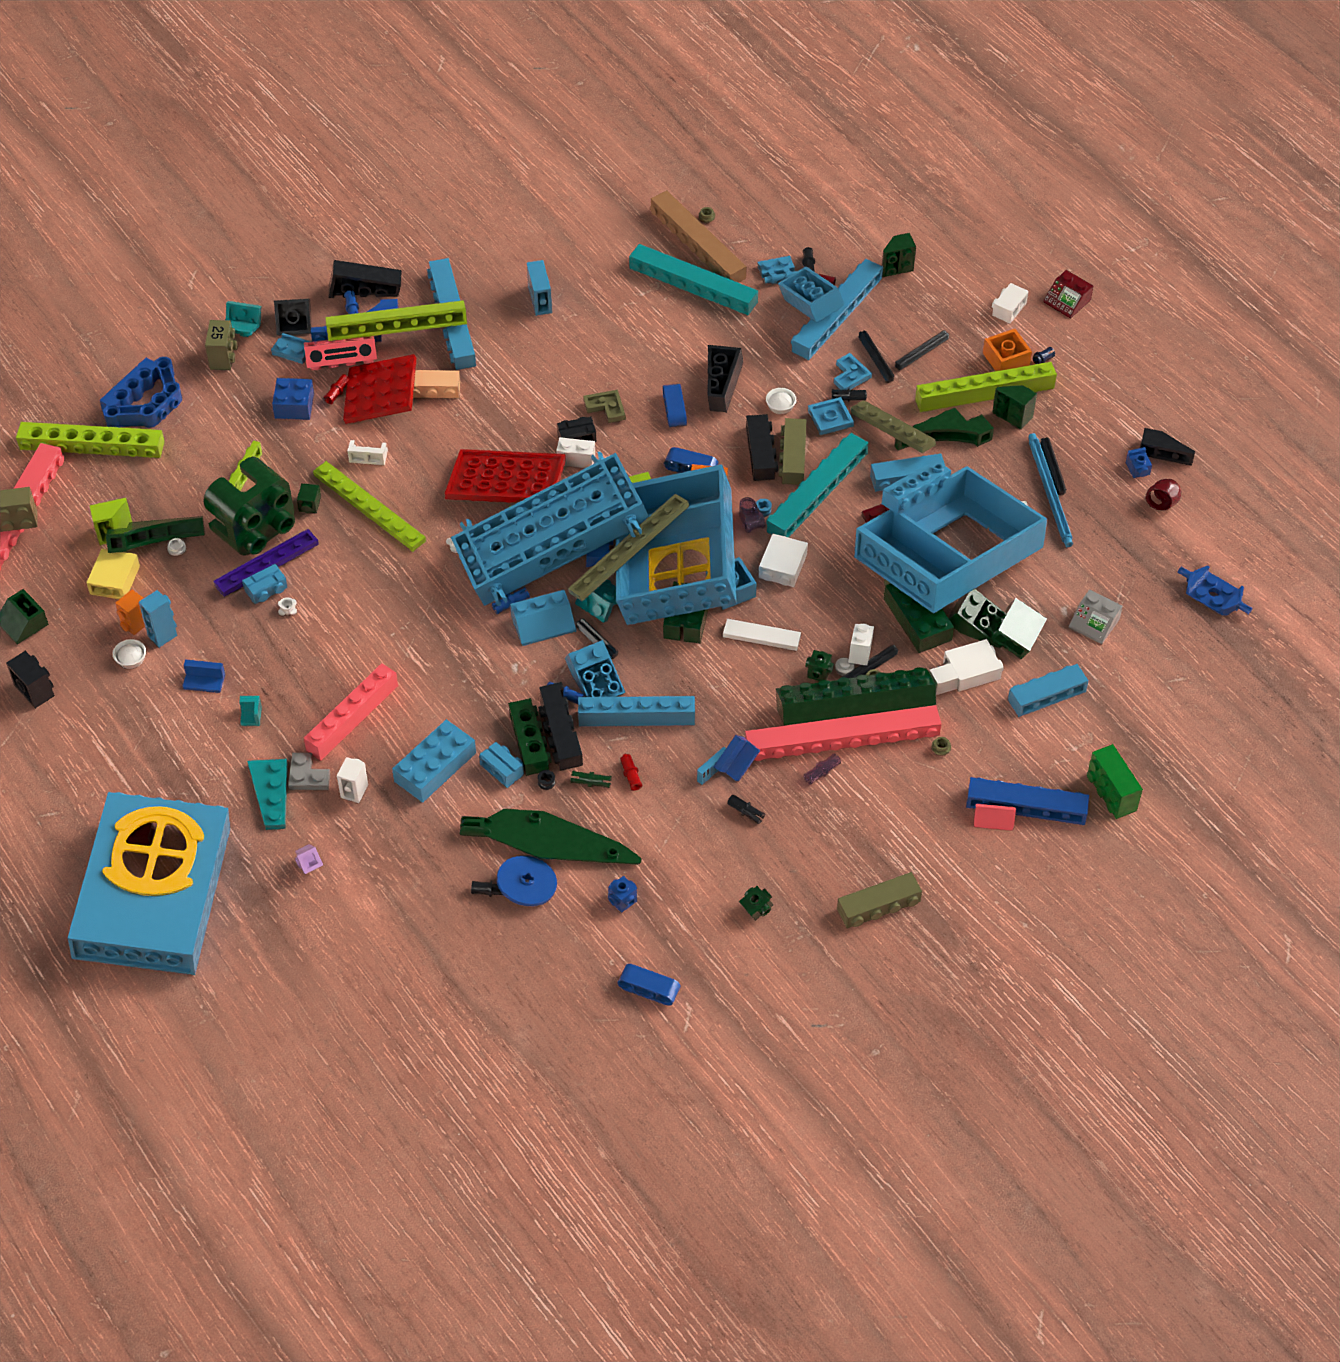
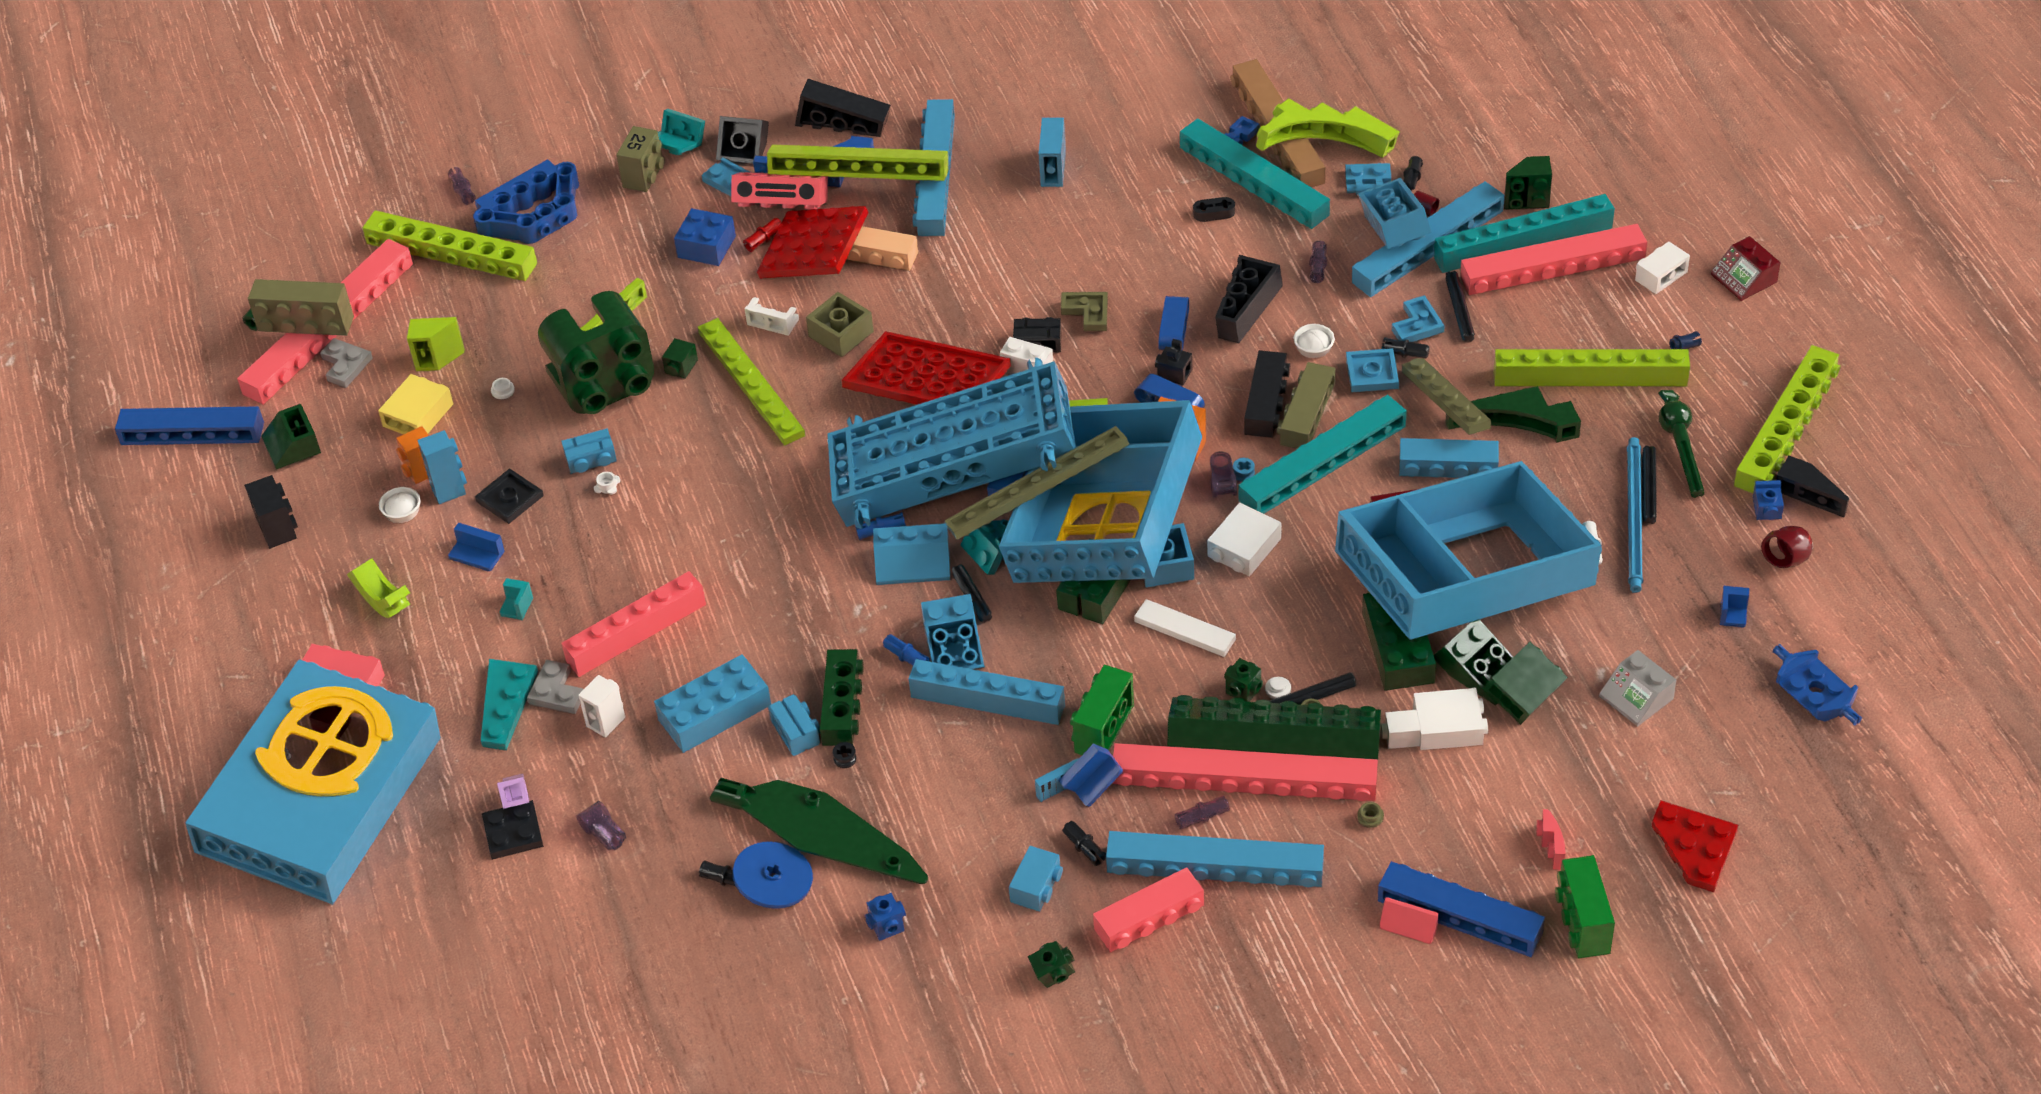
camera: 20 degrees right, 5 degrees down
dark green arch [106,516,205,553] -> none
dark purple plate [214,529,319,597] -> none
blue pin [344,291,359,314] -> none
black wedge [538,682,583,771] -> none
dark green pin [571,771,612,788] -> none
blue beam [617,964,681,1006] -> none
red axle [620,753,643,791] -> none
olive plate [699,207,715,222] -> none
olive brick [837,872,922,928] -> none
white brick [848,624,874,666] -> none
dark azure brick [882,460,951,515] -> none
black axle [895,330,949,370] -> none
orange brick [983,329,1032,371] -> none
dark green slope [992,385,1037,429] -> none
dark azure brick [1008,664,1089,717] -> none
none -> coral brick [302,644,385,686]
none -> light grey plate [320,338,373,388]
none -> lime arch [347,558,410,618]
none -> pin [448,167,476,205]
none -> black tile [475,468,544,524]
none -> black plate [482,800,544,860]
none -> clear purple piece [576,801,626,851]
none -> olive brick [806,292,874,357]
none -> dark azure brick [1009,846,1063,912]
none -> green brick [1070,664,1134,755]
none -> coral brick [1093,867,1204,953]
none -> dark azure brick [1106,831,1324,887]
none -> black brick [1155,339,1193,386]
none -> black beam [1193,197,1235,222]
none -> blue plate [1225,116,1260,145]
none -> lime arch [1256,98,1400,158]
none -> pin [1309,241,1327,283]
none -> teal brick [1434,194,1615,273]
none -> coral brick [1460,224,1647,295]
none -> coral slope [1536,809,1566,870]
none -> red plate [1651,800,1739,892]
none -> dark green piece [1658,390,1705,498]
none -> blue panel [1720,586,1749,627]
none -> lime brick [1734,345,1840,493]

